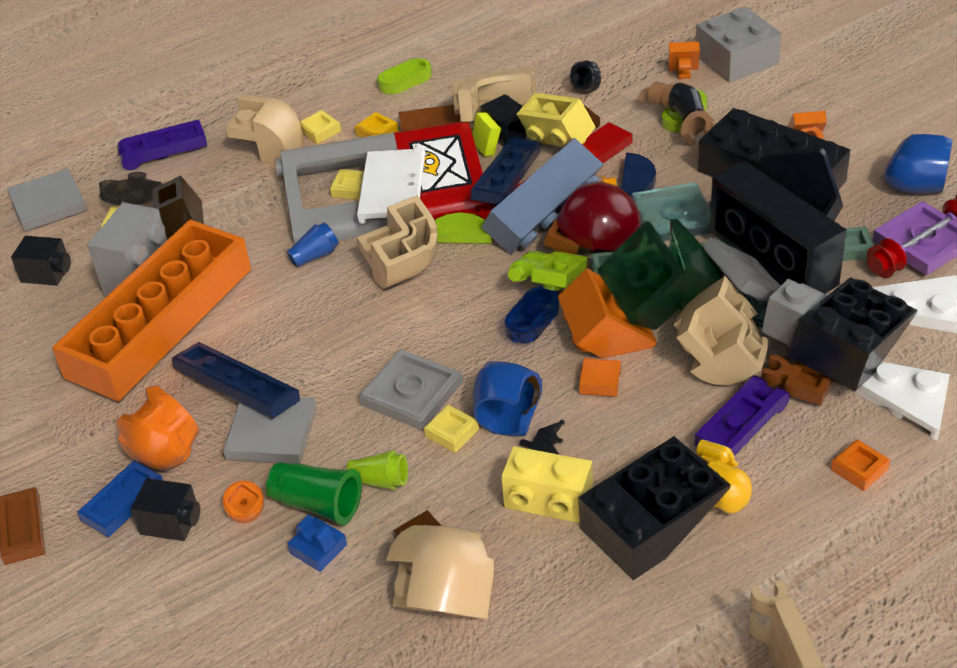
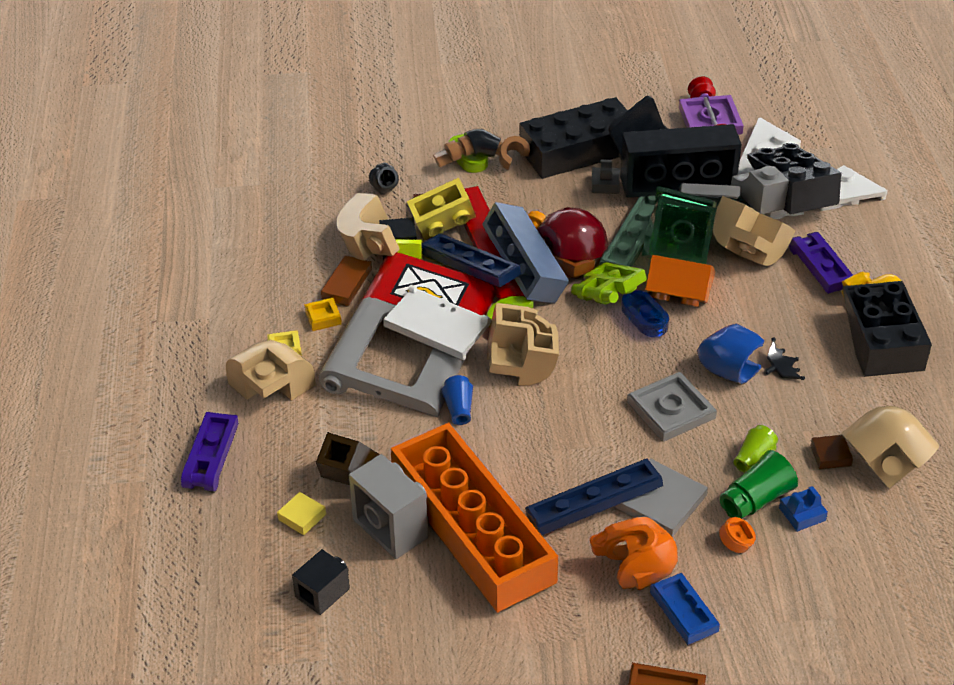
camera: 65 degrees left, 0 degrees up
light grey tile [7,168,87,231] -> none
clear smoke dish [99,172,162,206] -> none
black brick [131,478,200,541] -> none
light yellow tile [330,169,364,200] -> none
lime tile [377,58,432,95] -> none
light yellow tile [424,405,479,453] -> none
light yellow brick [501,446,593,523] -> none
orange tile [579,358,621,397] -> none
dark blue tile [621,152,656,200] -> none
clear light blue tile [632,182,710,244] -> none
orange tile [668,41,700,79] -> none
light grey brick [696,6,781,83] -> none
dark orange plate [761,355,834,406] -> none
orange tile [788,110,827,139] -> none
orange tile [831,439,890,491] -> none
blue piece [884,134,953,194] -> none

